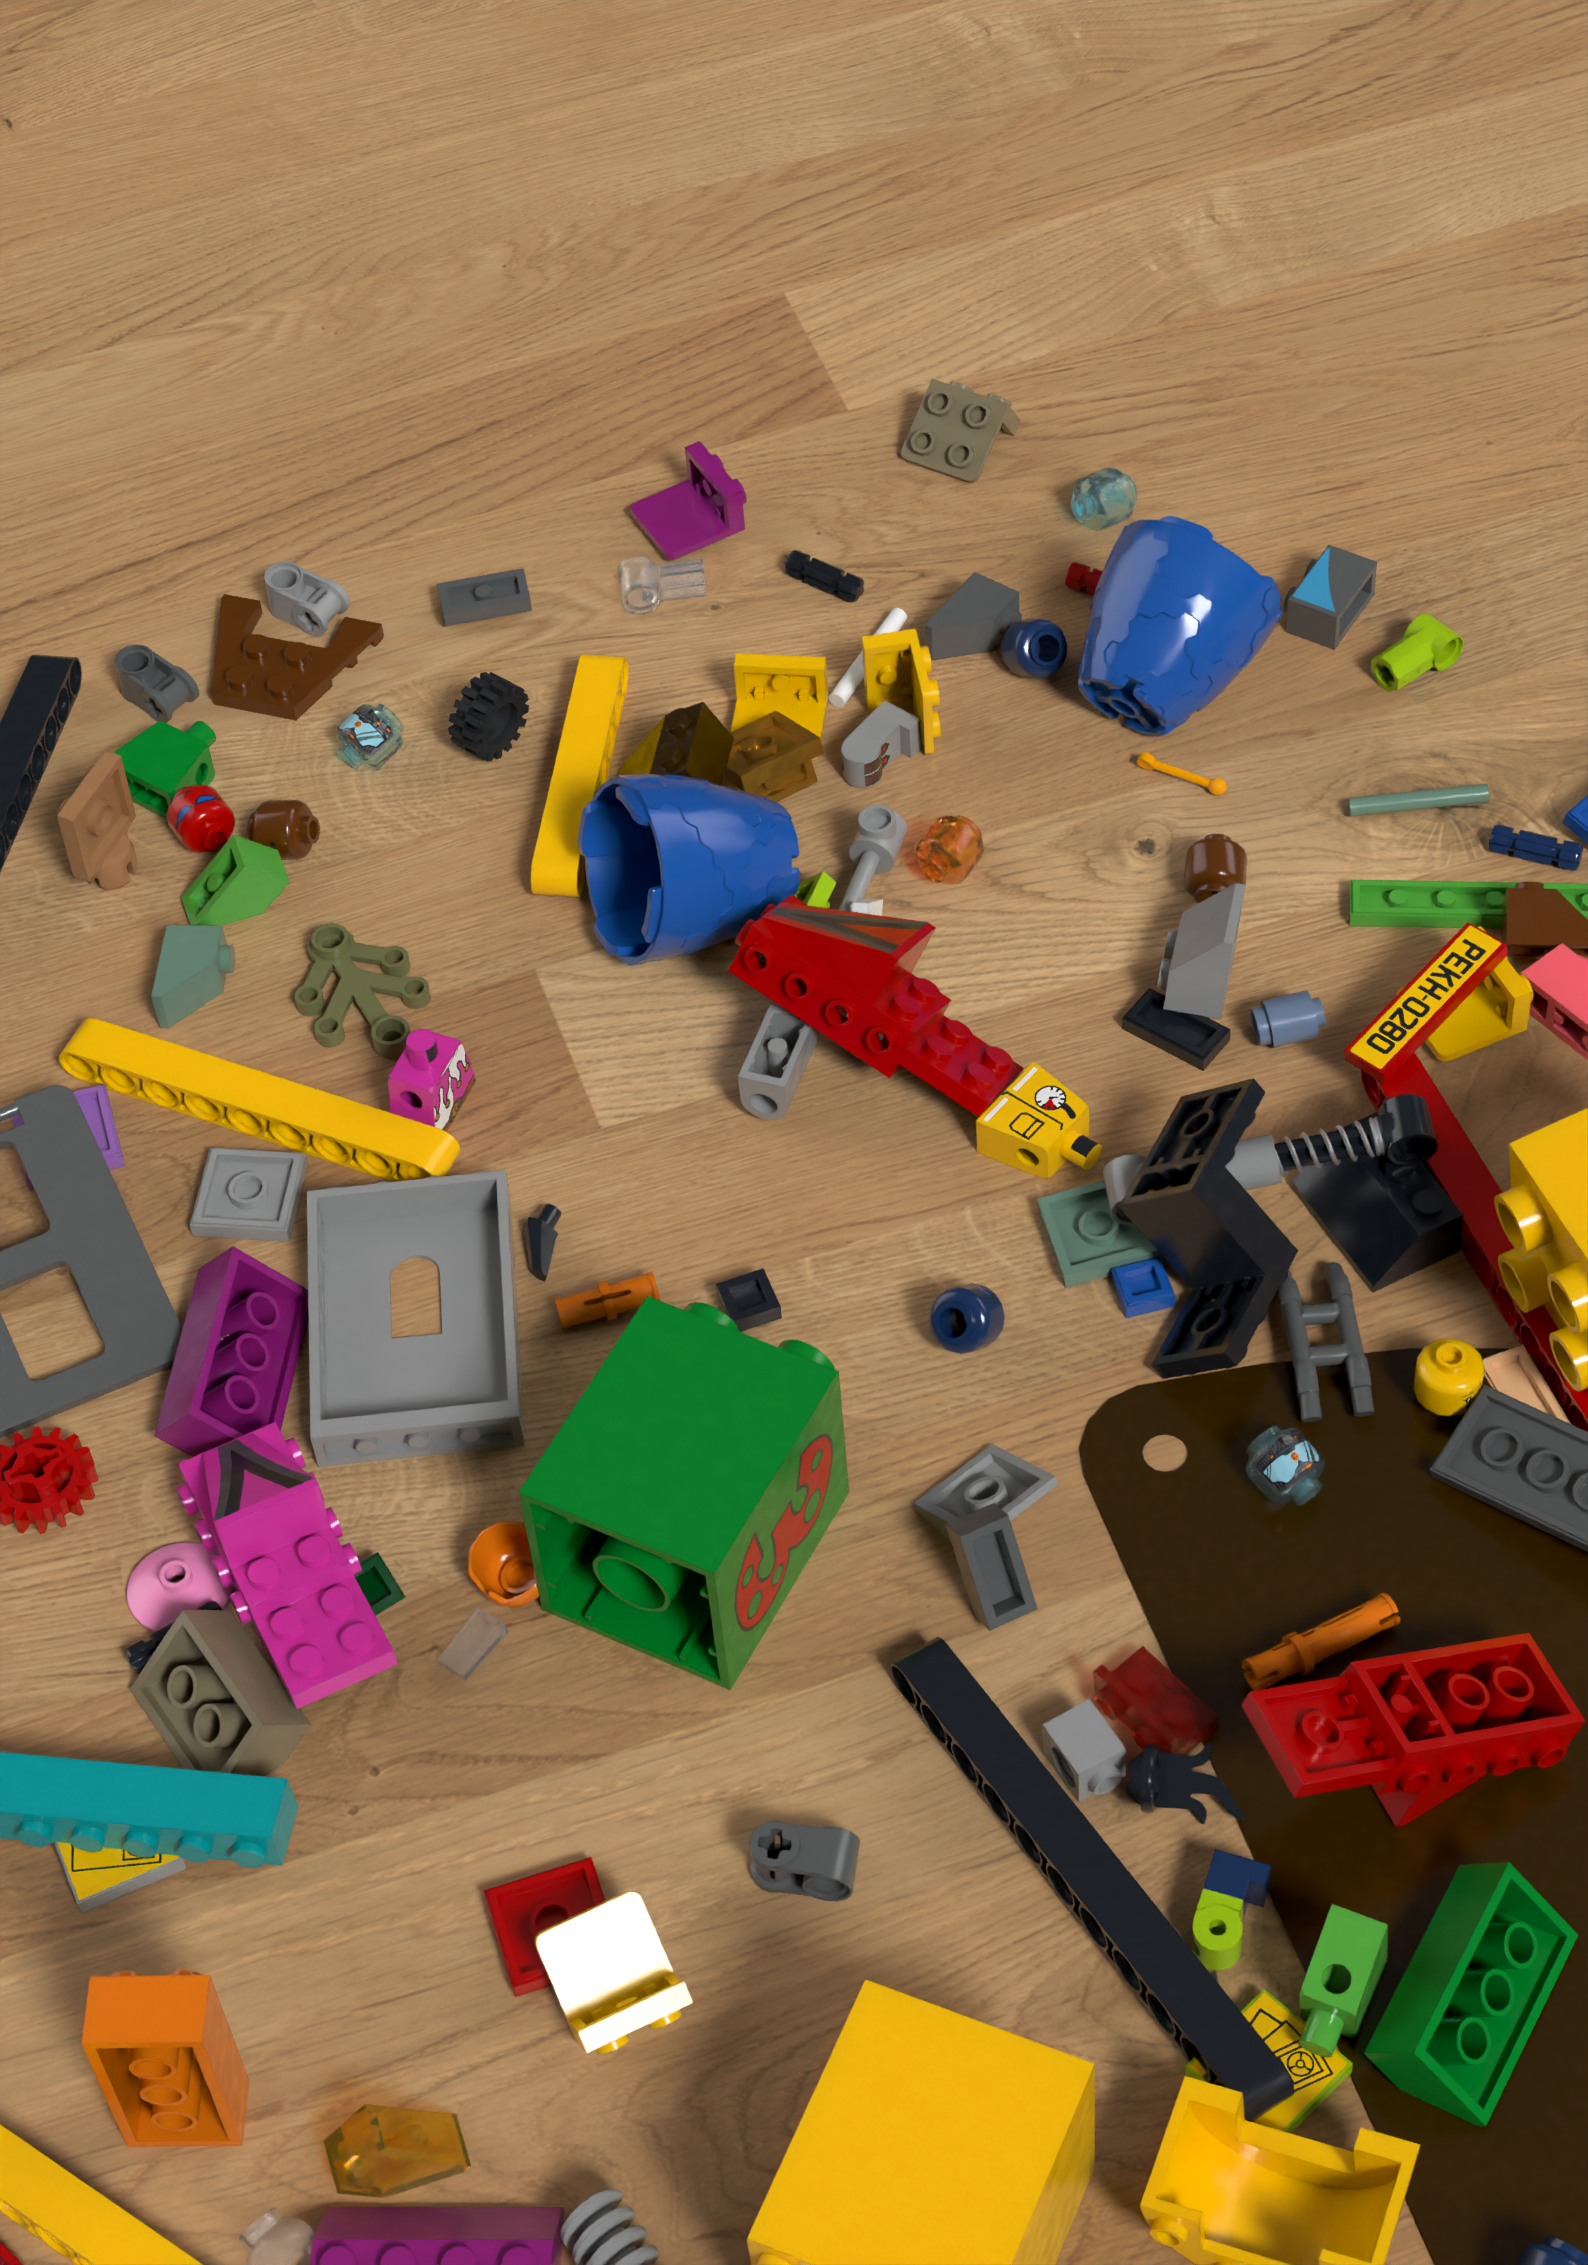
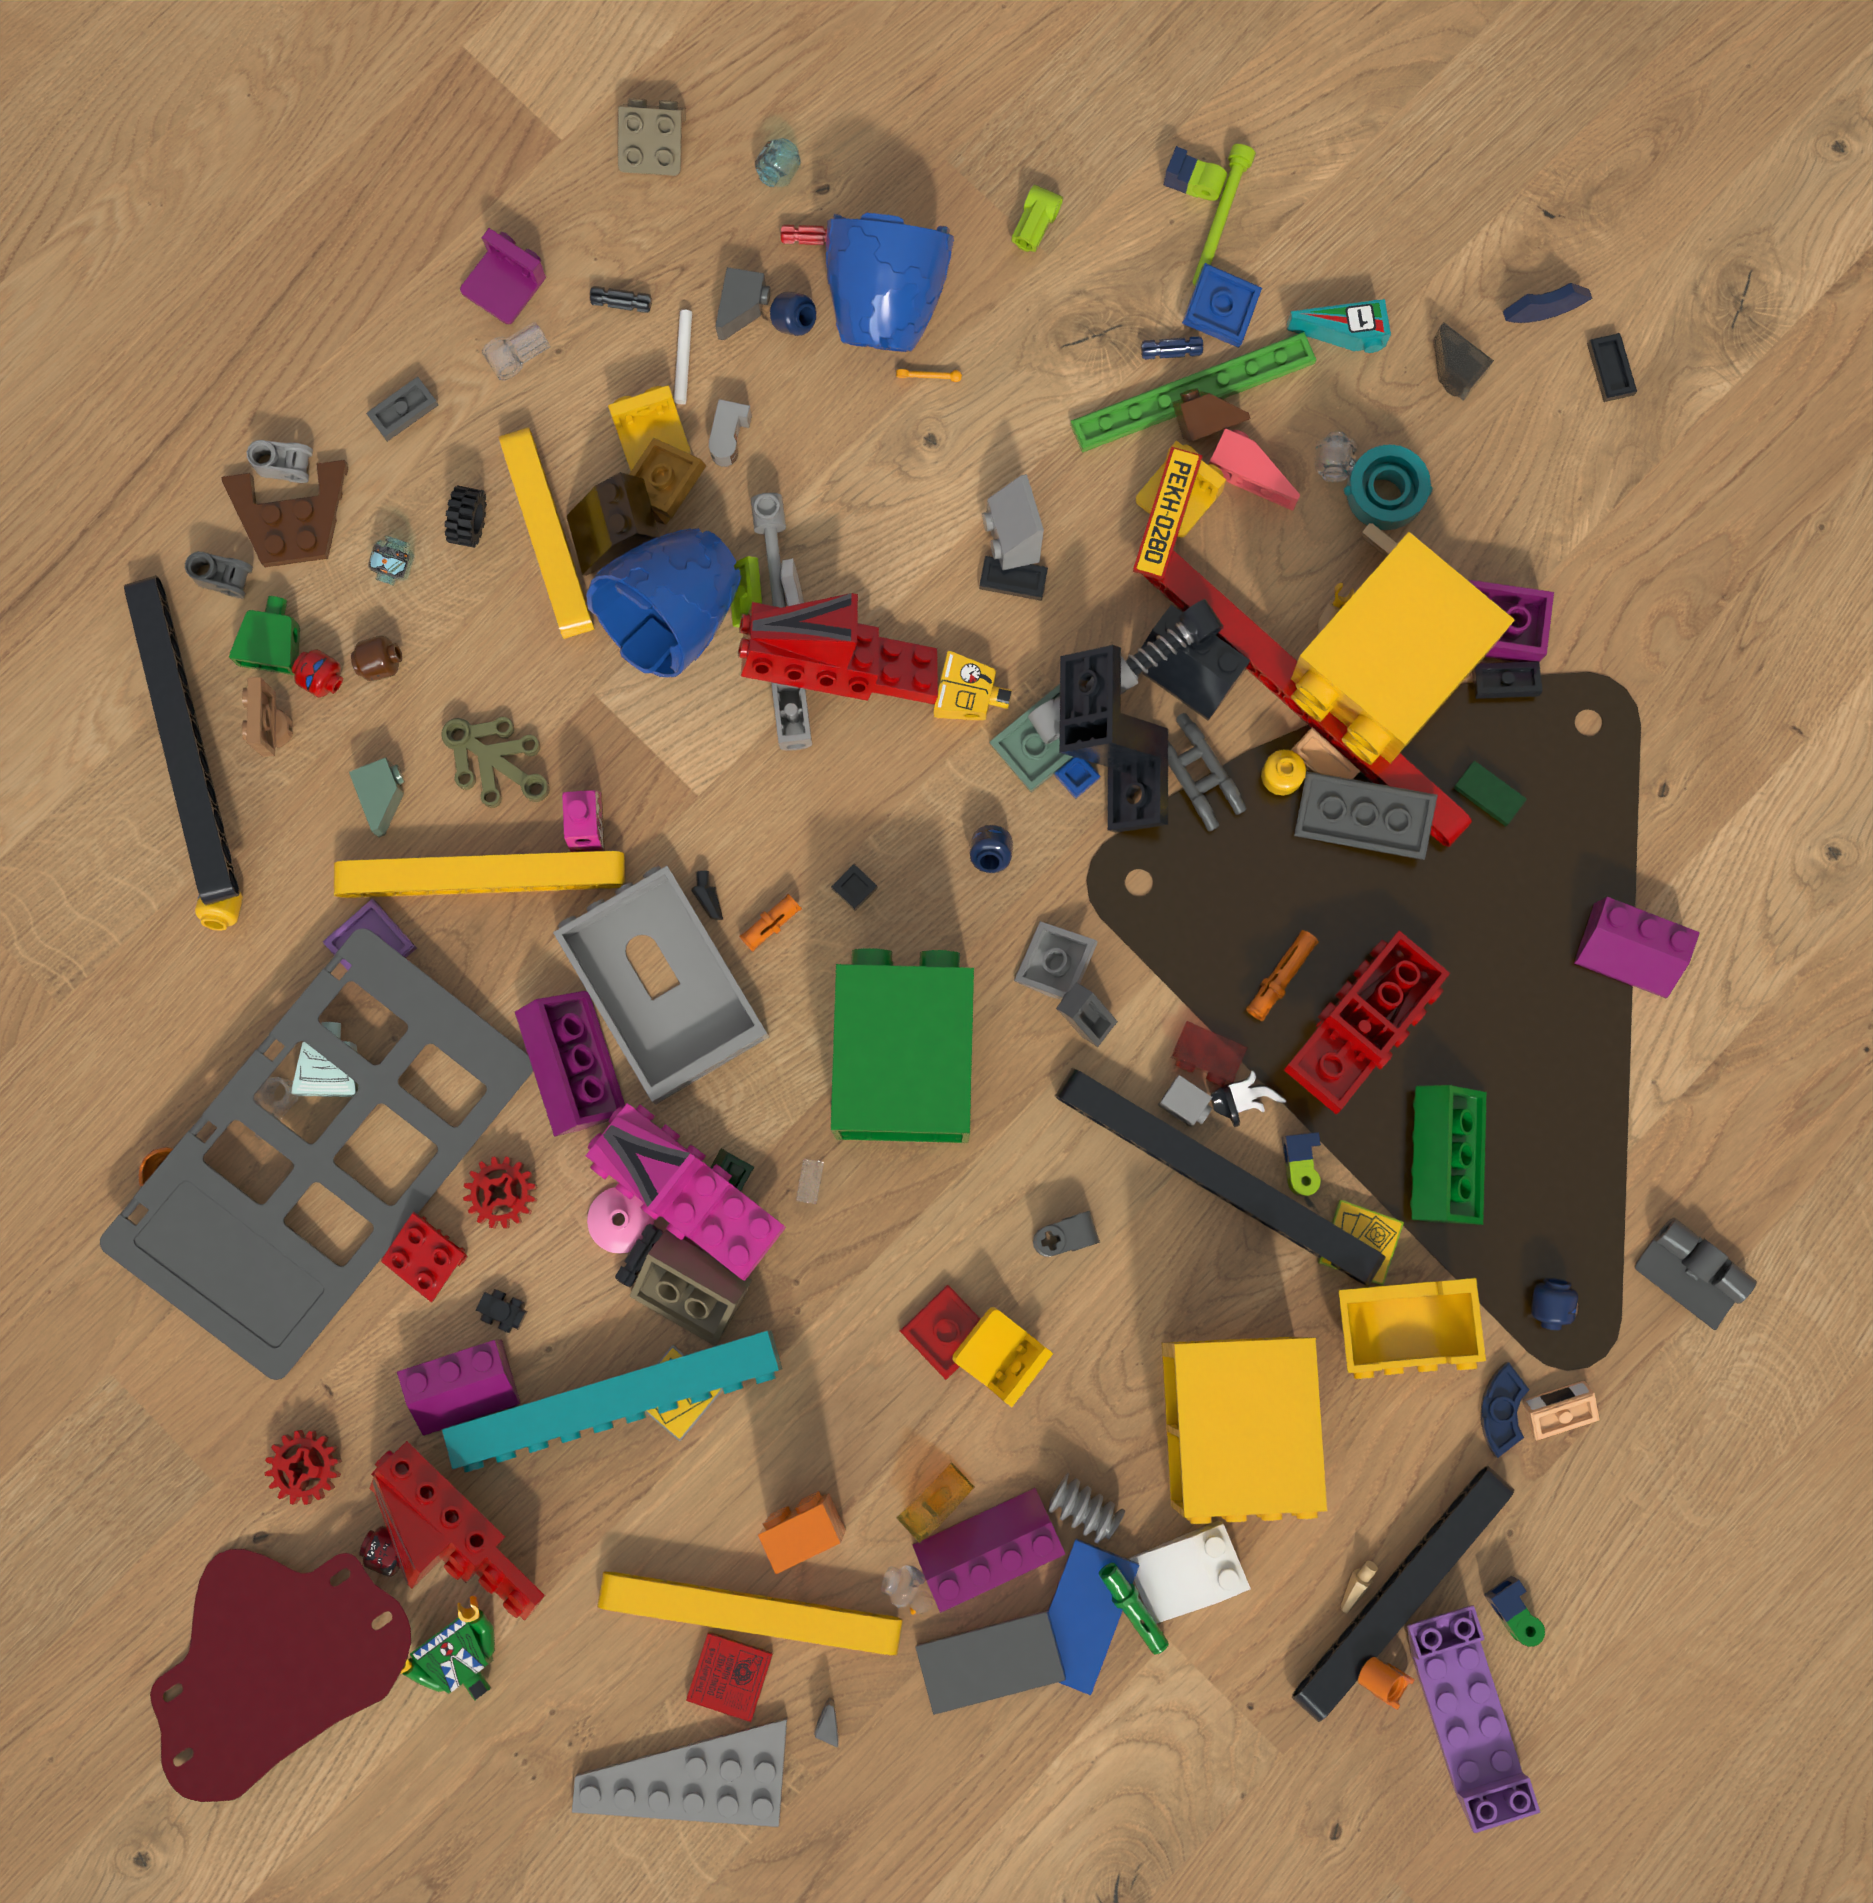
camera: 30 degrees left, 30 degrees up
bright green slope [181,835,289,926] -> none
light grey tile [190,1148,308,1242] -> none
orange hair [467,1521,539,1608] -> none
yellow bracket [862,629,941,755] -> none
clear orange head [915,815,985,885] -> none
reddish brown head [1184,834,1247,903] -> none
head [1246,1425,1325,1506] -> none
sand blue brick [1250,990,1326,1048] -> none
dark grey brick [1283,545,1377,650] -> none
bright green torso [1299,1904,1388,2058] -> none
sand green bar [1347,784,1489,817] -> none

